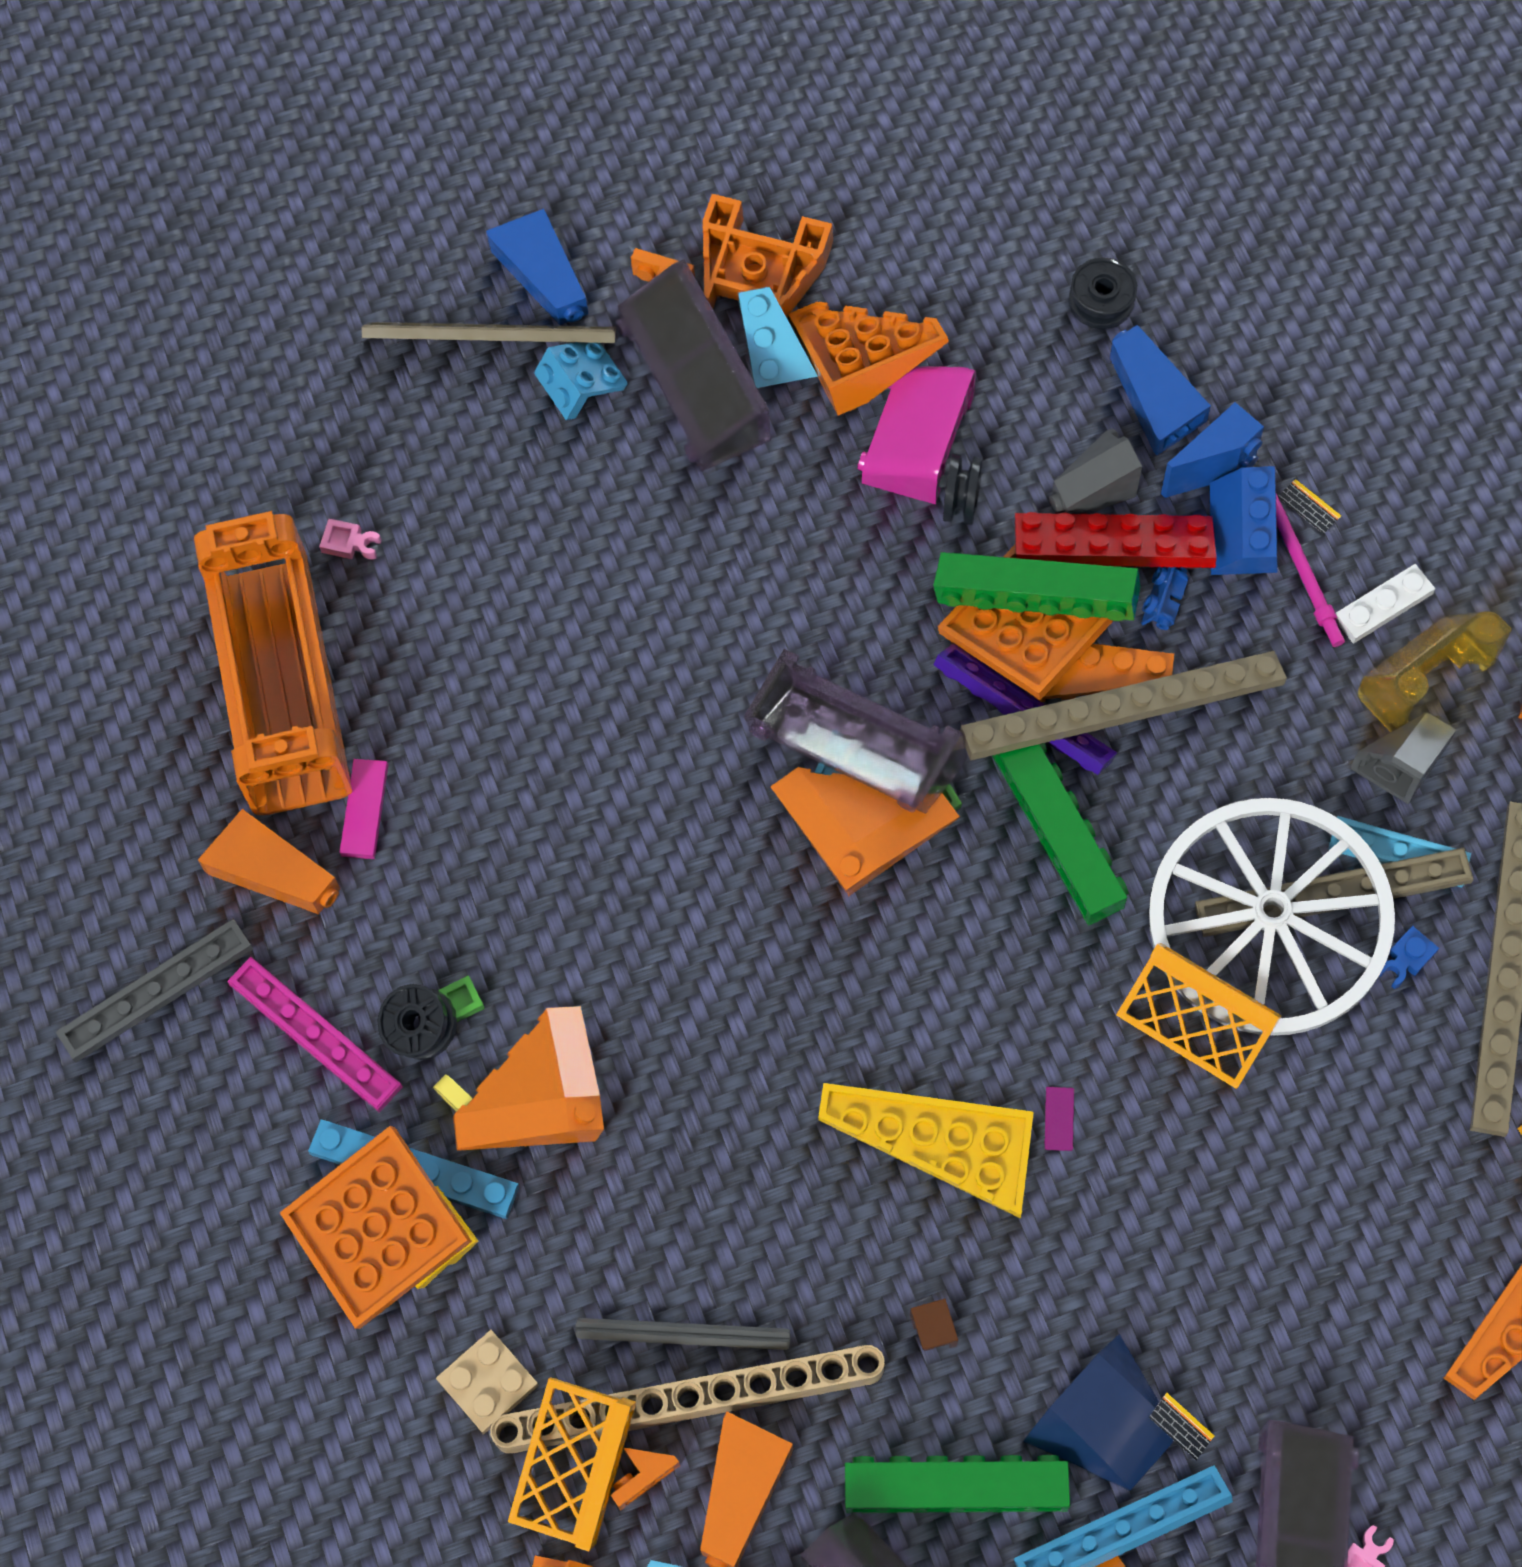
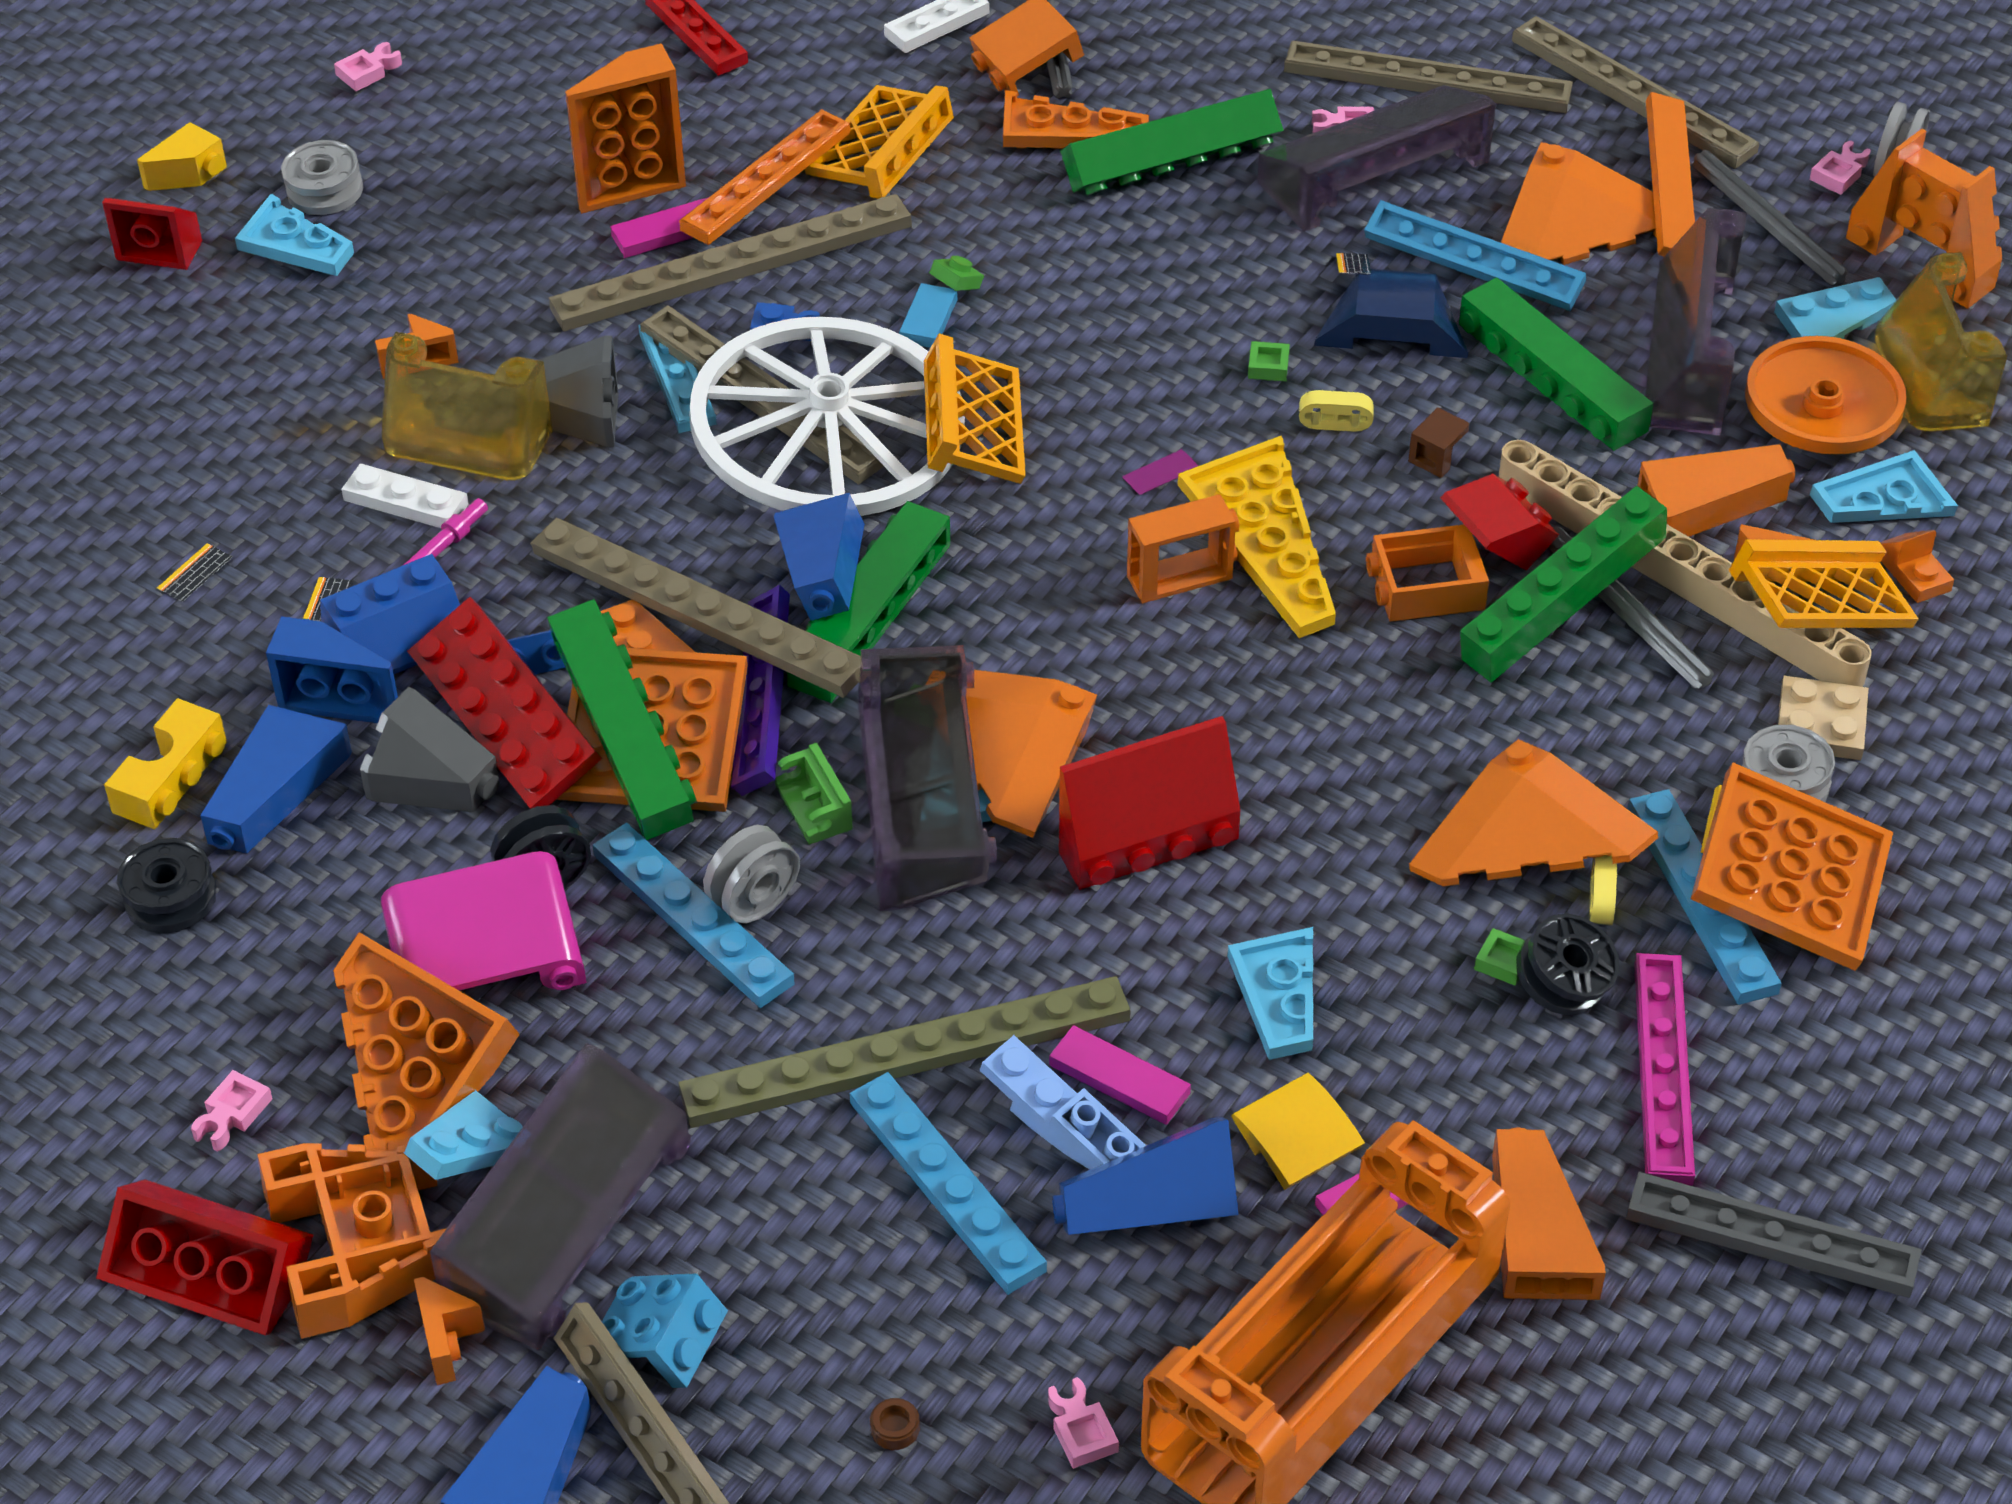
camera: 130 degrees left, 20 degrees down
none -> red slope [96,1179,313,1336]
none -> yellow arch [104,698,227,829]
none -> black sticker [157,543,233,602]
none -> bright pink plate [191,1070,273,1152]
none -> dark azure plate [592,822,795,1008]
none -> olive plate [678,976,1131,1129]
none -> light grey wheel [703,824,800,924]
none -> blue slope [774,493,865,620]
none -> bright green hinge [775,743,853,845]
none -> dark azure plate [850,1072,1047,1295]
none -> reddish brown tile [870,1398,920,1450]
none -> dark azure tile [899,283,958,348]
none -> bright green plate [929,256,984,291]
none -> light blue slope [980,1035,1146,1170]
none -> dark pink tile [1049,1025,1191,1125]
none -> blue slope [1052,1117,1239,1235]
none -> red slope [1059,716,1241,890]
none -> green brick [1060,89,1284,196]
none -> orange window [1127,494,1239,604]
none -> medium azure wing [1227,927,1313,1060]
none -> yellow slope [1231,1072,1365,1190]
none -> bright green plate [1248,341,1290,381]
none -> light yellow beam [1299,390,1374,432]
none -> orange window [1366,524,1489,622]
none -> red slope [1440,474,1559,571]
none -> green brick [1460,486,1667,683]
none -> light grey wheel [1742,725,1835,802]

